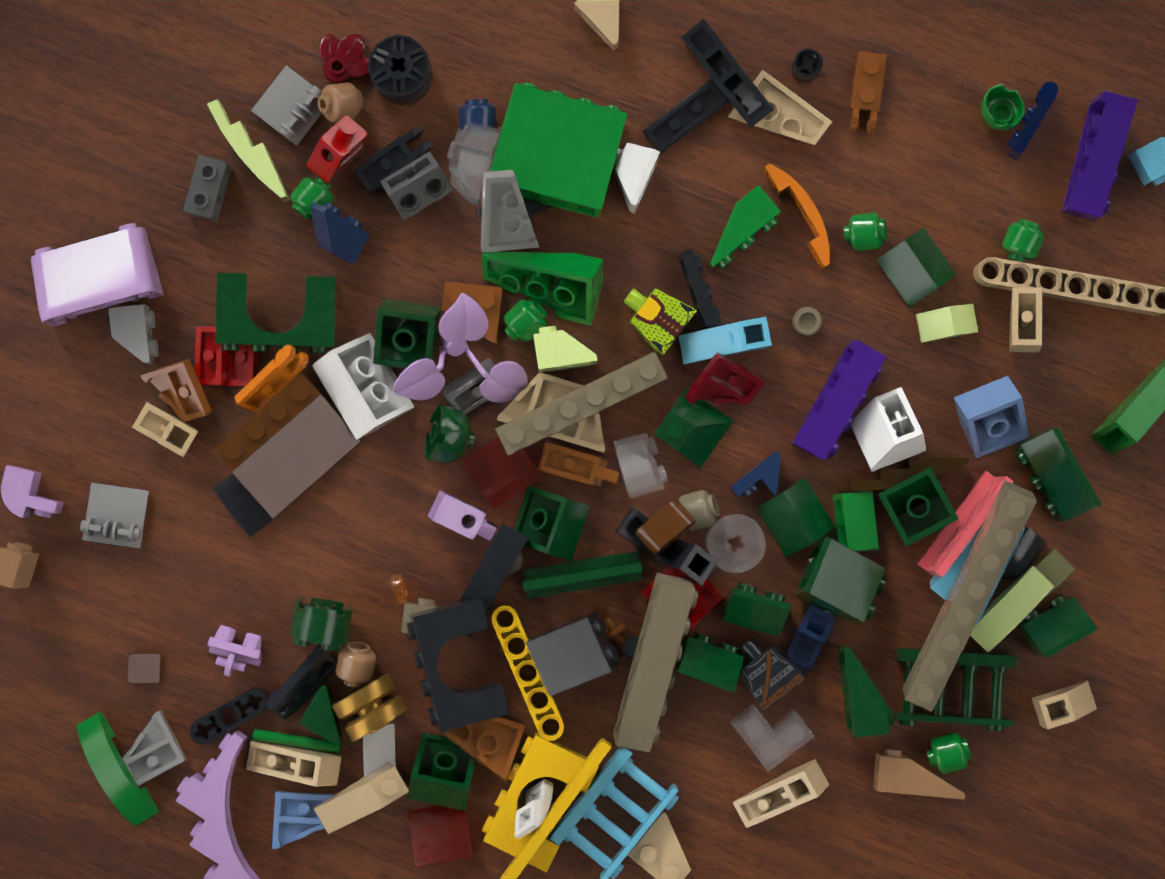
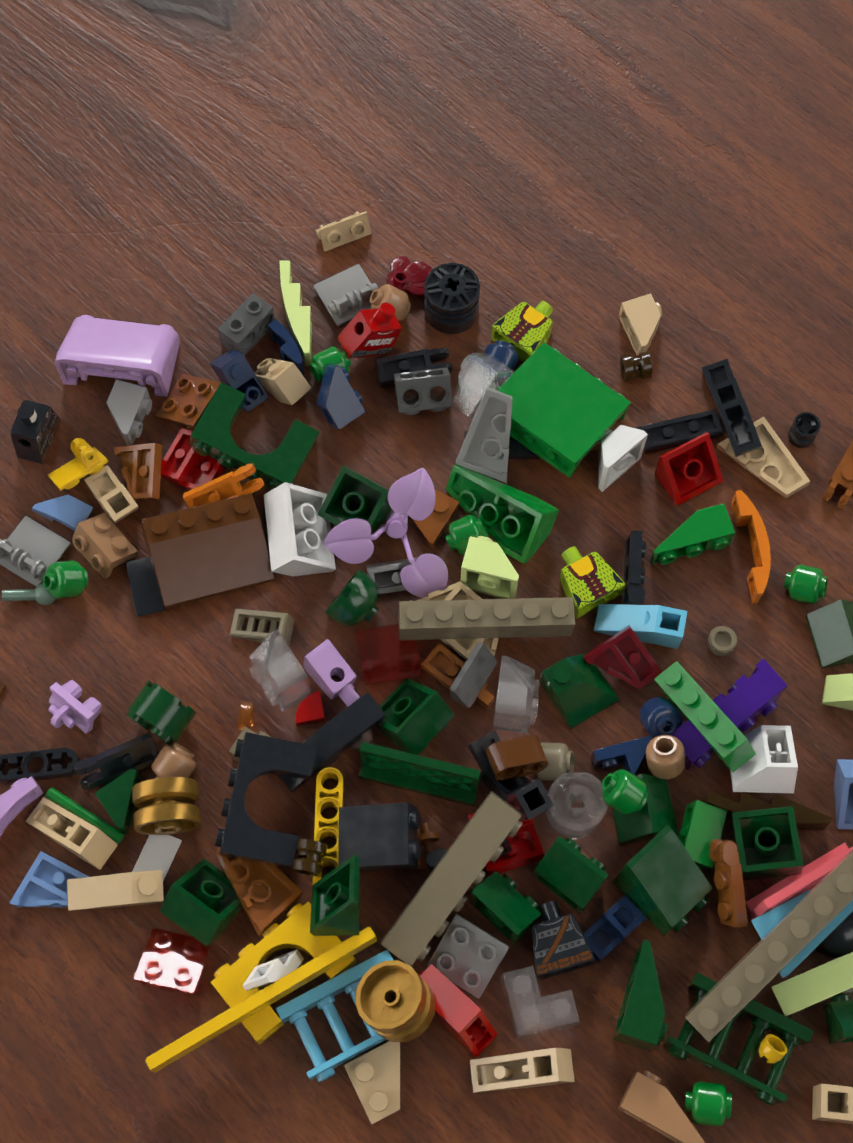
camera: 25 degrees right, 20 degrees down
none -> sand green bar [2,583,56,605]
none -> black torso [10,400,61,464]
none -> medium blue slope [32,495,93,531]
none -> green head [43,560,88,599]
none -> yellow hinge [48,438,109,491]
none -> medium nougat bracket [72,513,138,579]
none -> dark orange hinge [155,374,221,431]
none -> dark blue slope [209,349,269,412]
none -> dark tan slope [230,609,294,646]
none -> clear slope [249,629,311,712]
none -> tan slope [254,358,311,405]
none -> dark blue slope [268,319,304,375]
none -> dark brown wheel [292,839,328,877]
none -> red tile [296,691,325,726]
none -> dark green slope [310,854,360,936]
none -> tan hinge [316,211,372,252]
none -> pearl gold wheel [355,960,436,1042]
none -> red slope [418,964,498,1058]
none -> light grey hinge [427,914,509,999]
none -> flat silver slope [450,642,497,708]
none -> lime torso [491,301,553,362]
none -> green head [601,769,648,815]
none -> dark brown wheel [620,352,652,381]
none -> dark blue head [639,697,682,738]
none -> medium nougat head [646,735,685,779]
none -> green arch [654,661,756,773]
none -> red slope [655,432,724,505]
none -> dark orange hinge [708,839,748,928]
none -> yellow hinge [759,1034,787,1064]

